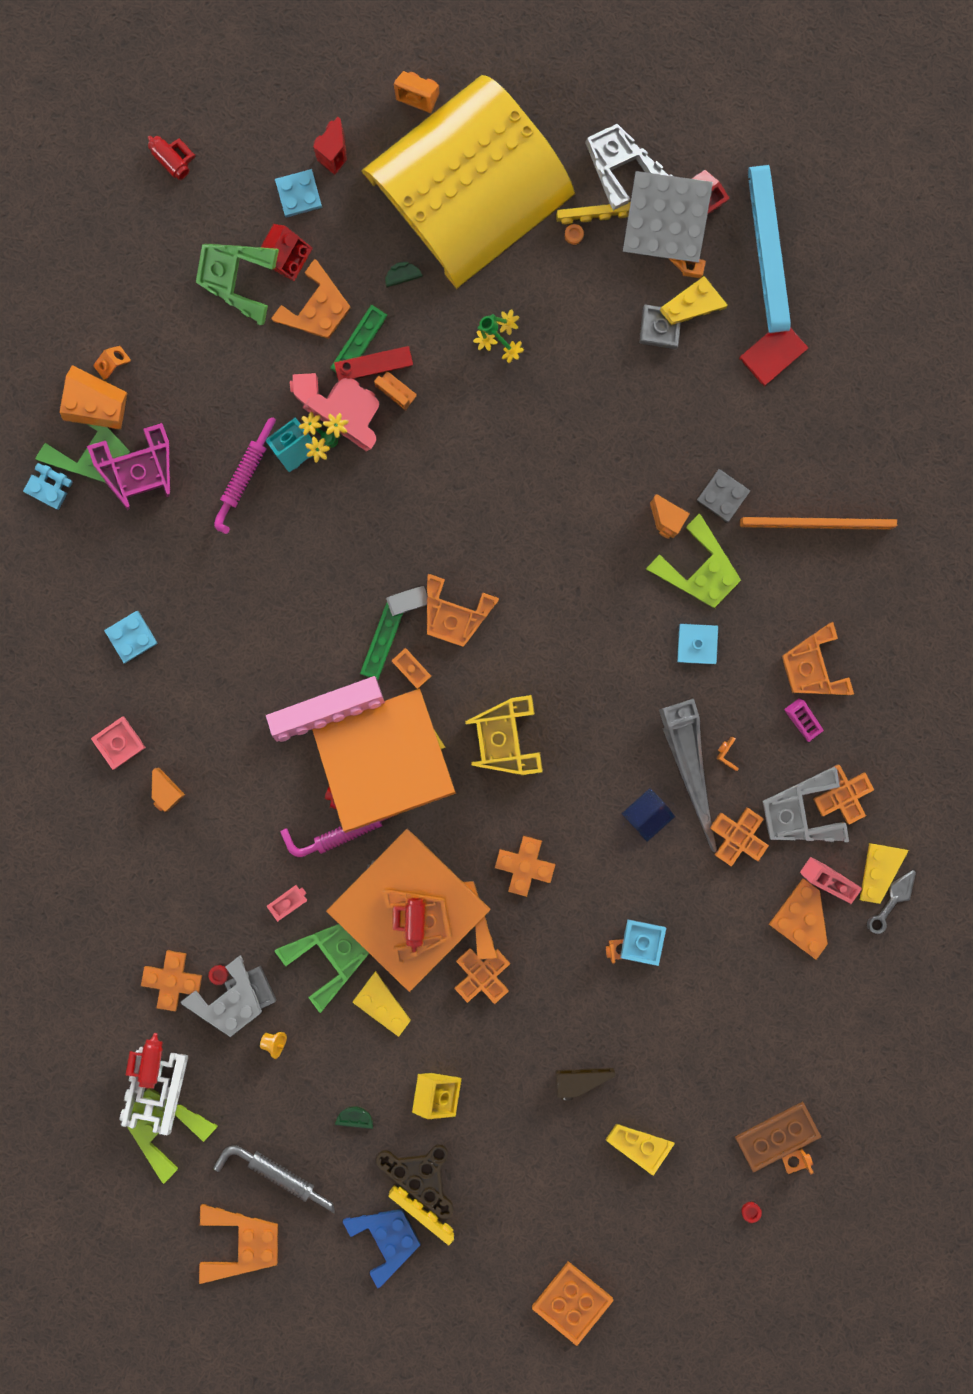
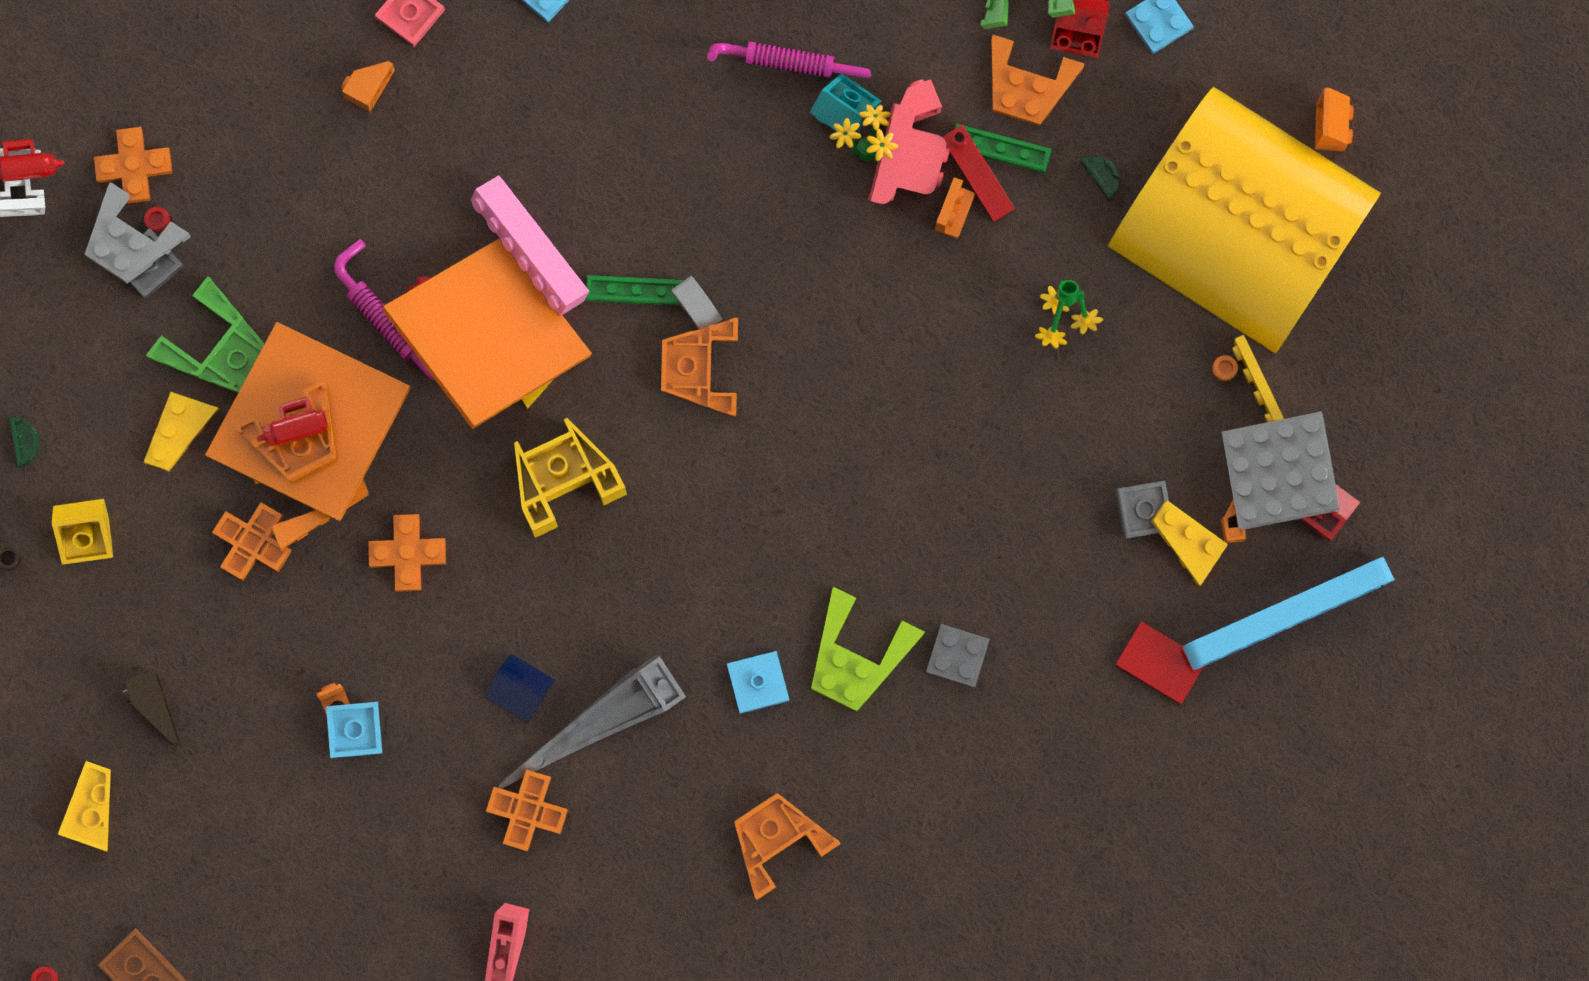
camera: 65 degrees right, 10 degrees down
light orange piece [260,1032,287,1059] -> none
coral plate [267,885,307,922] -> none
red slope [313,117,347,175] -> none
orange plate [392,648,432,689] -> none
wing [585,124,672,210] -> none
orange slope [650,494,690,539] -> none
orange bracket [717,737,739,771] -> none
orange tile [740,517,897,529] -> none
light grey wing [763,767,849,842] -> none
orange plate [769,879,828,959] -> none
dark pink slope [784,699,824,742] -> none
orange plate [813,764,874,825] -> none

